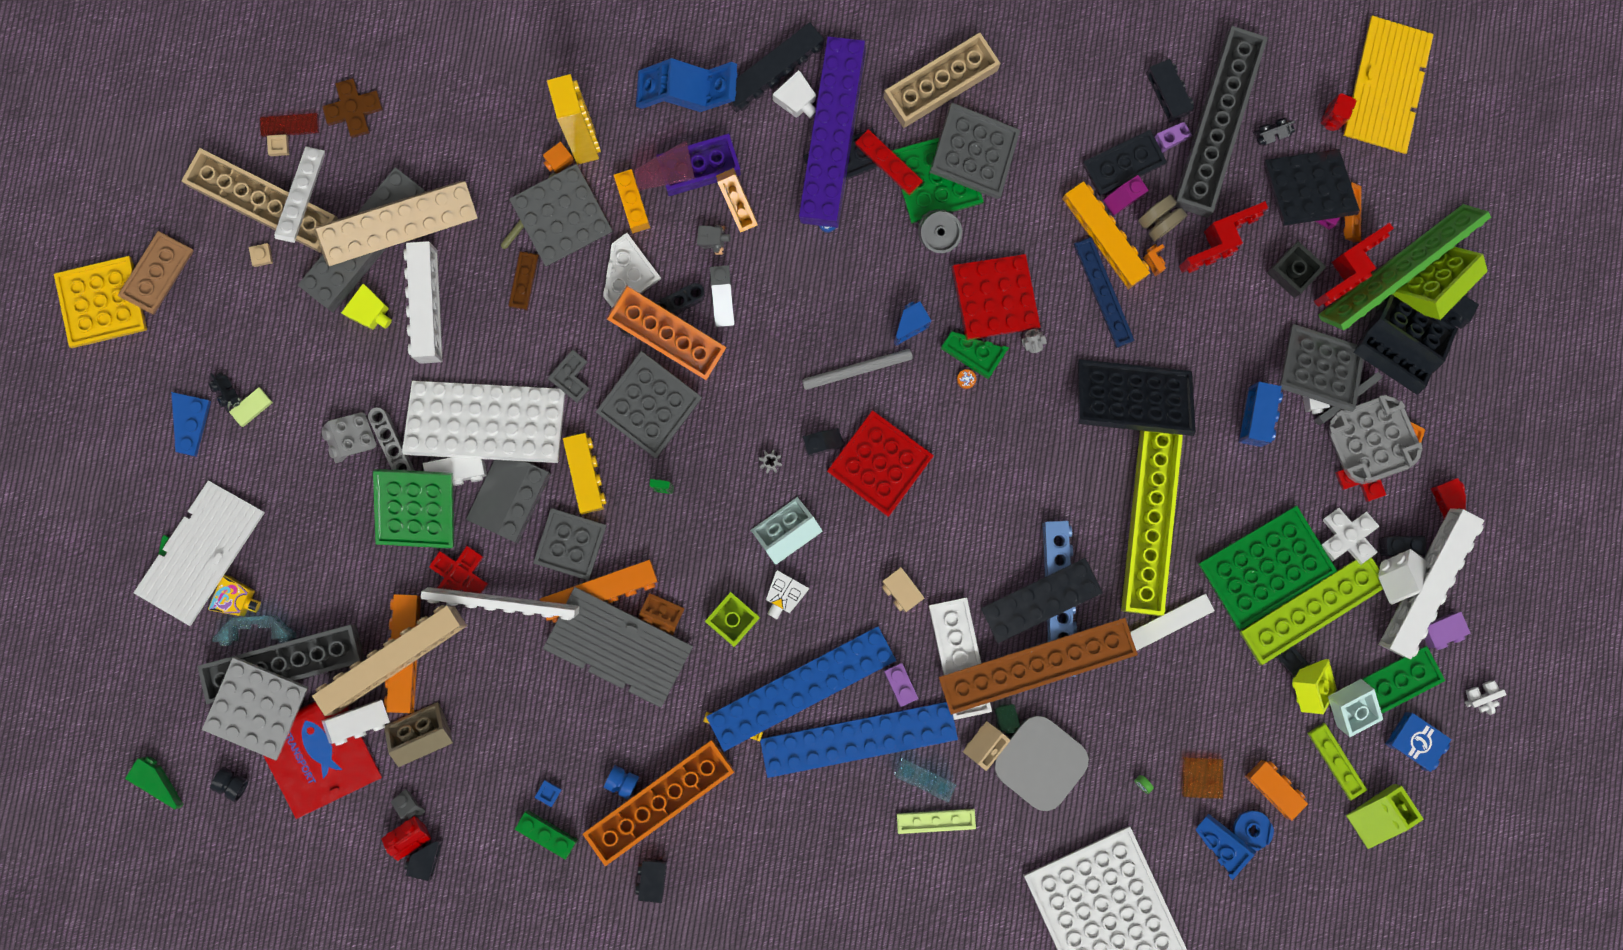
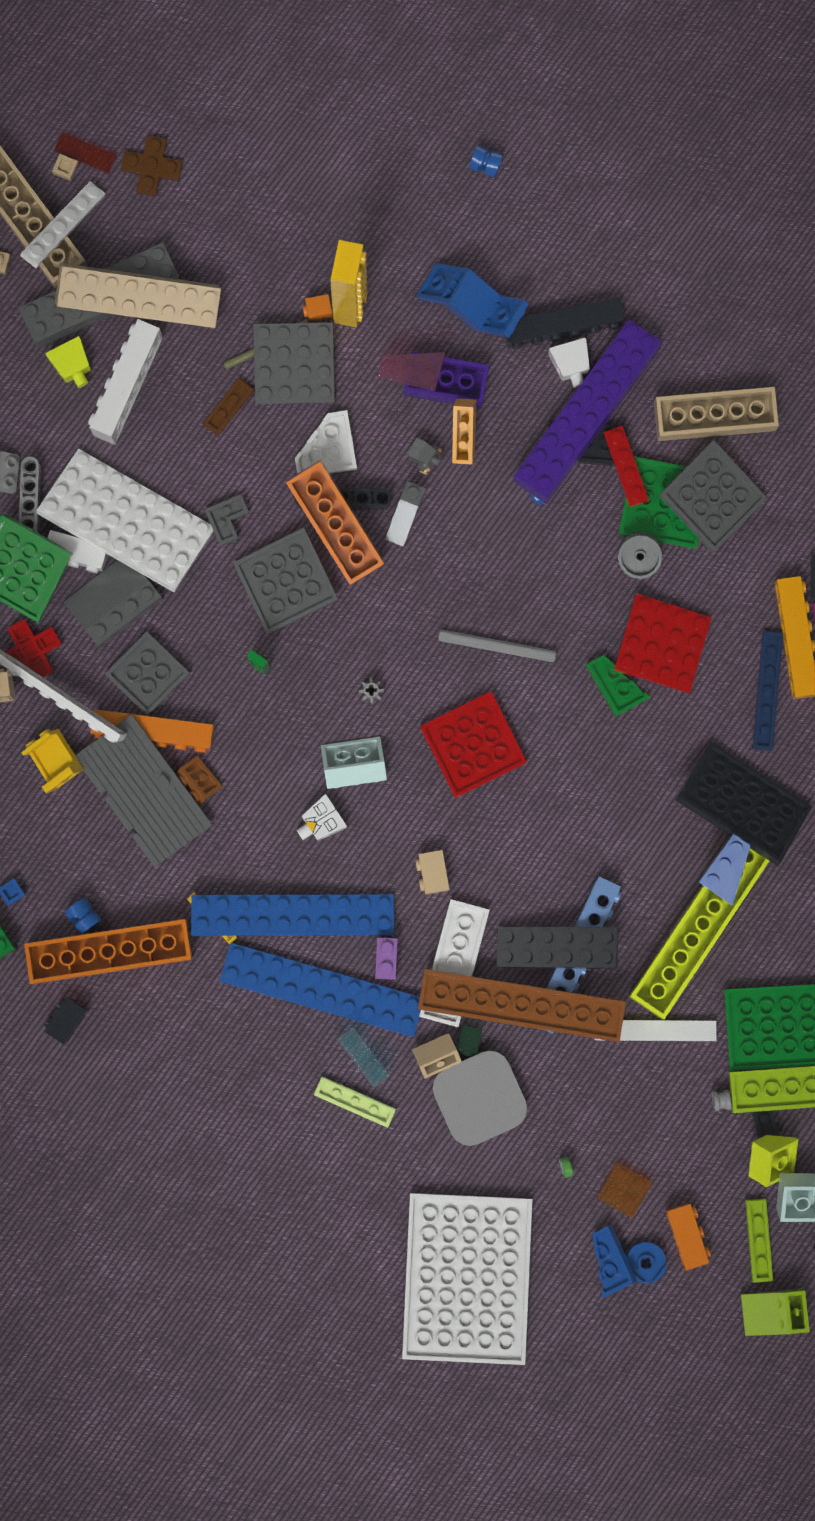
camera: 30 degrees right, 0 degrees up
yellow brick [563,433,607,514] -> none
light orange brick [614,169,650,234] -> none
lime brick [705,592,760,647] -> none
black slope [802,428,844,457] -> none
blue slope [894,301,931,346] -> none
orange tile [957,369,976,389] -> none
light grey gear [1022,329,1047,353] -> none
none -> yellow panel [21,729,84,793]
none -> wing [699,832,751,906]
none -> light grey wheel [712,1090,731,1111]

